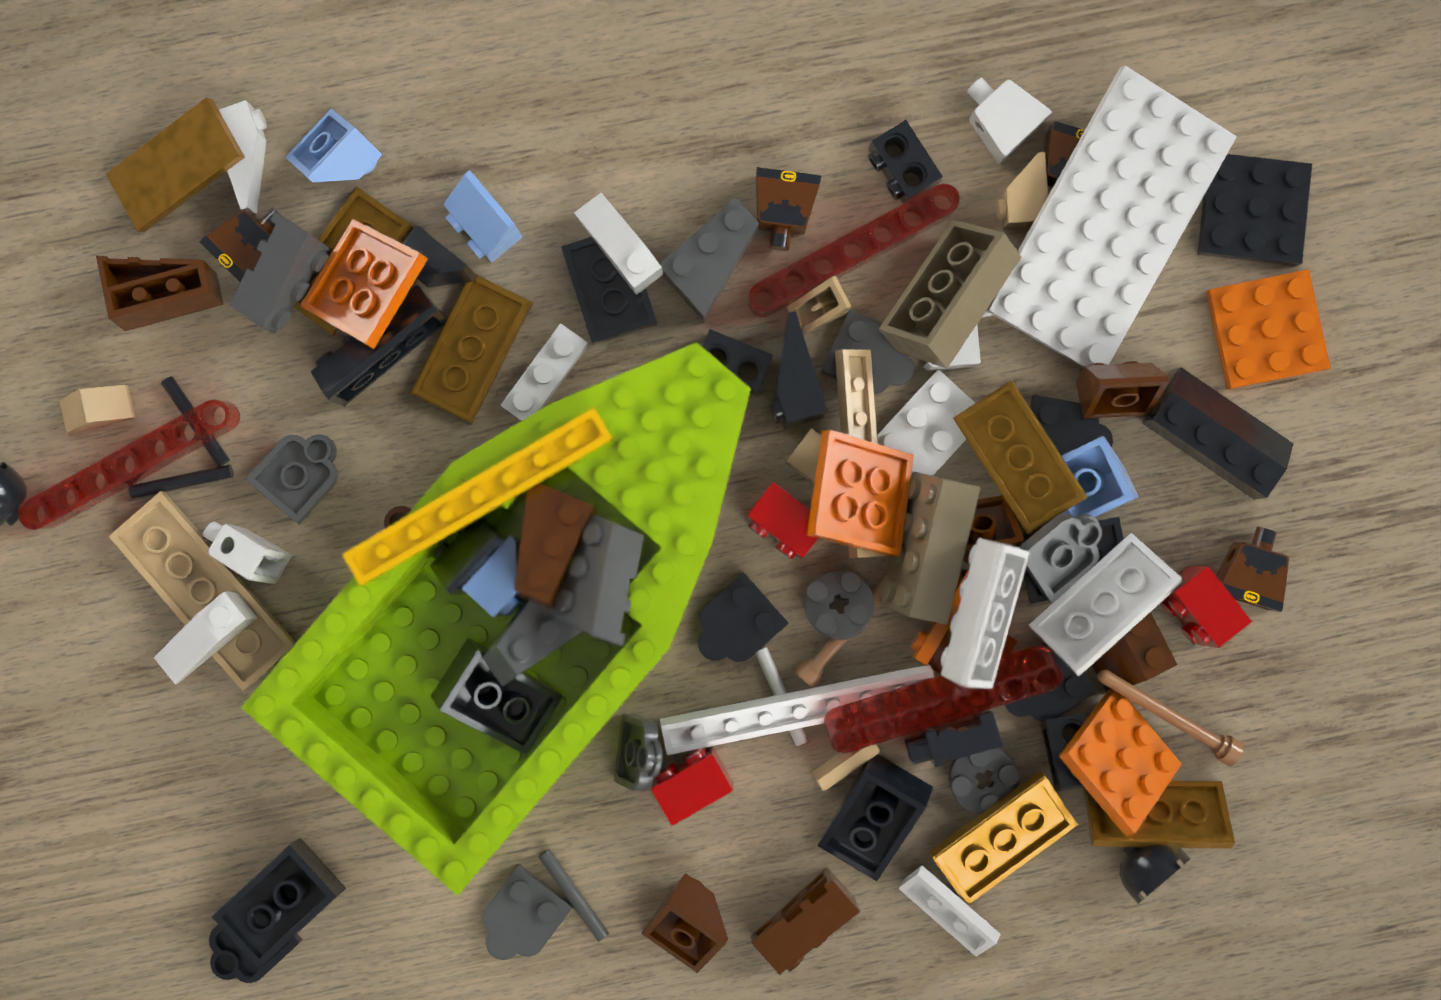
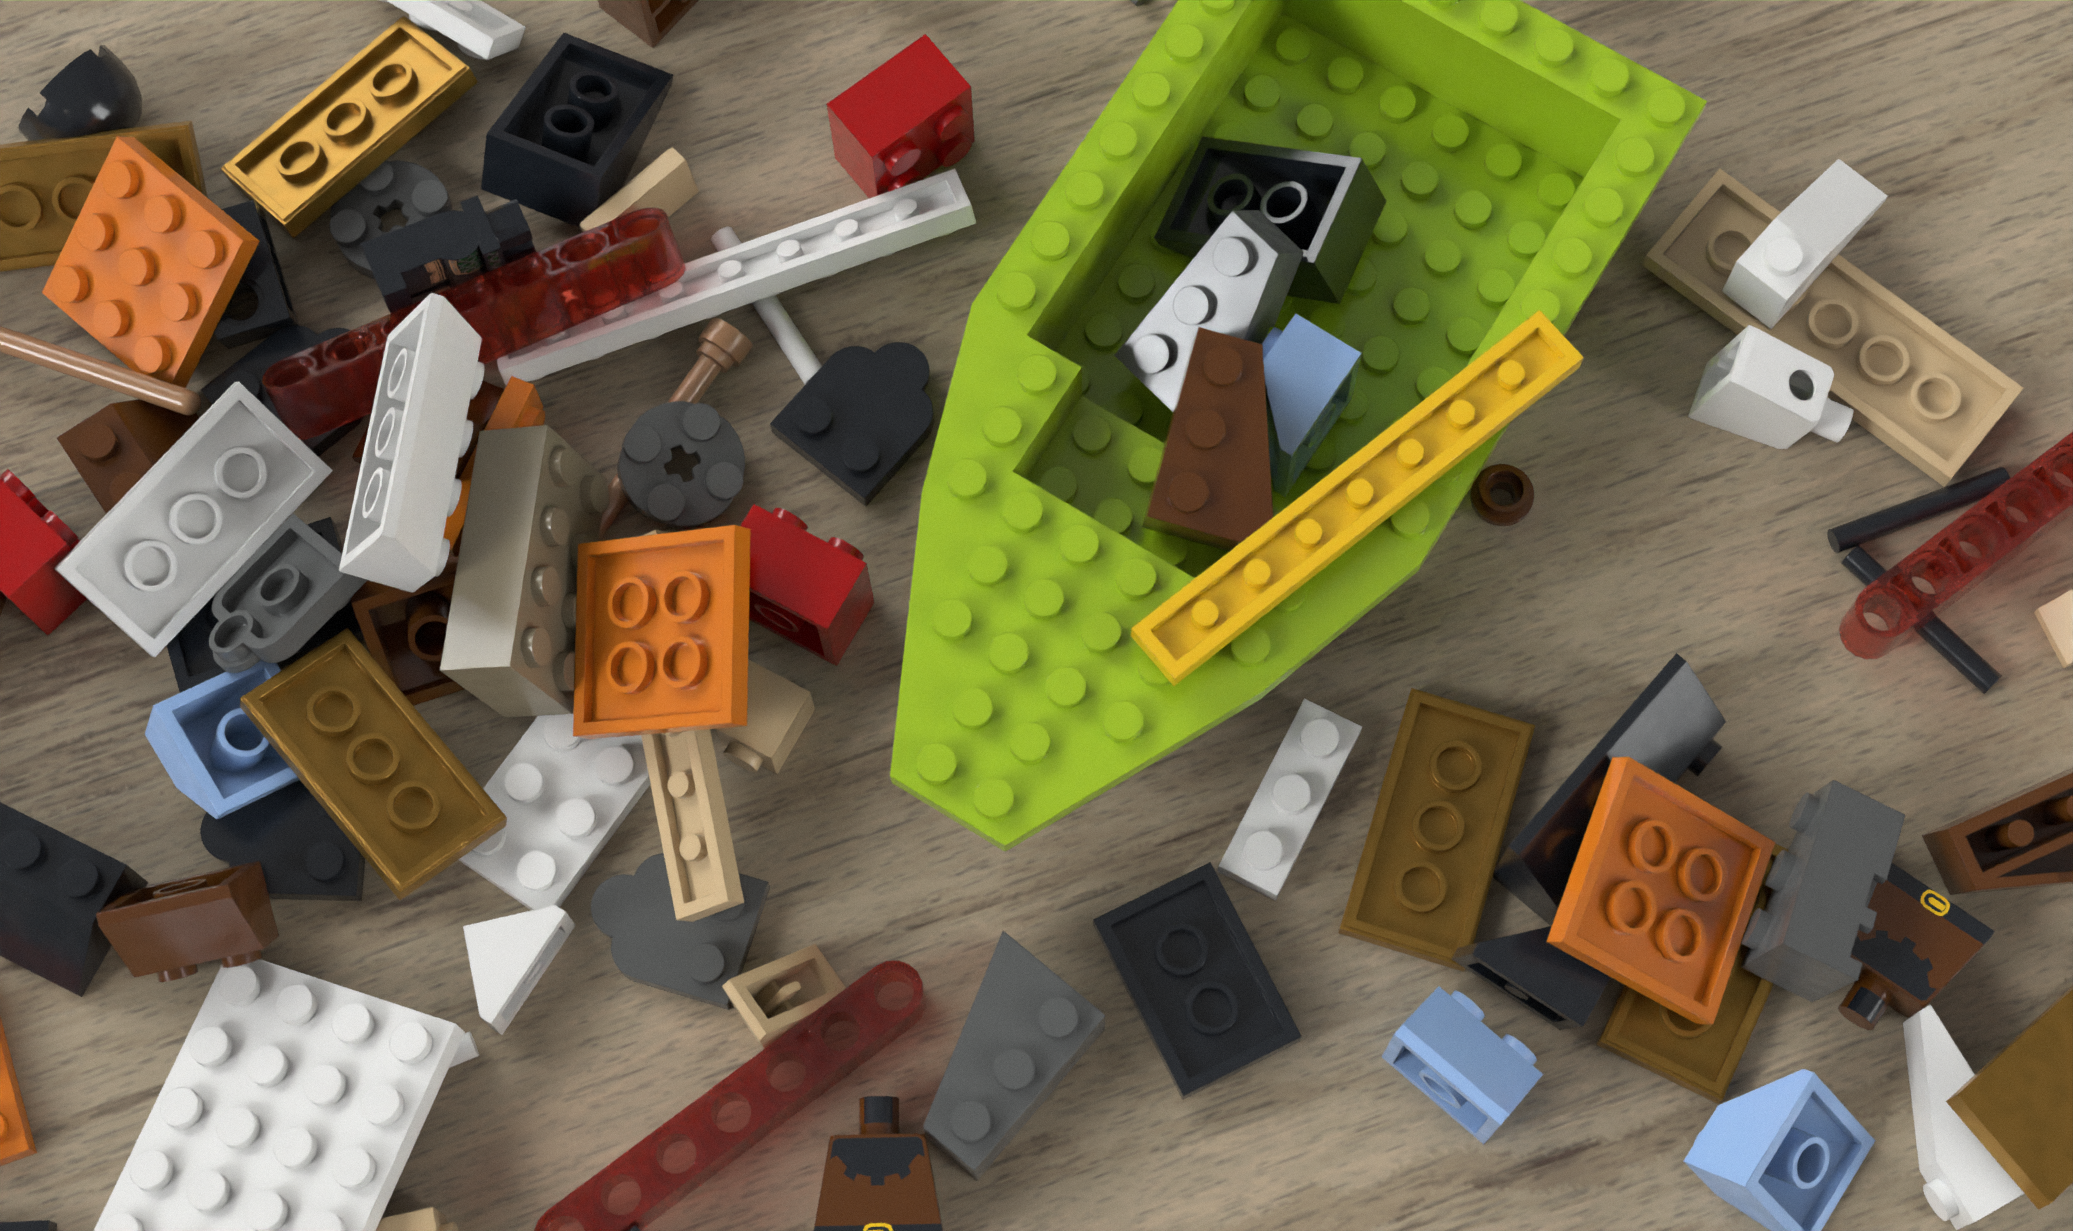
camera: 175 degrees right, 15 degrees down
dark grey plate [245,434,338,525] -> none
slope [430,517,507,595] -> none
dark grey wedge [550,514,644,646] -> none
white slope [574,193,663,295] -> none
dark grey plate [614,713,662,791] -> none
black brick [702,329,773,396] -> none
black slope [770,311,827,430] -> none
dark tan brick [878,220,1022,369] -> none

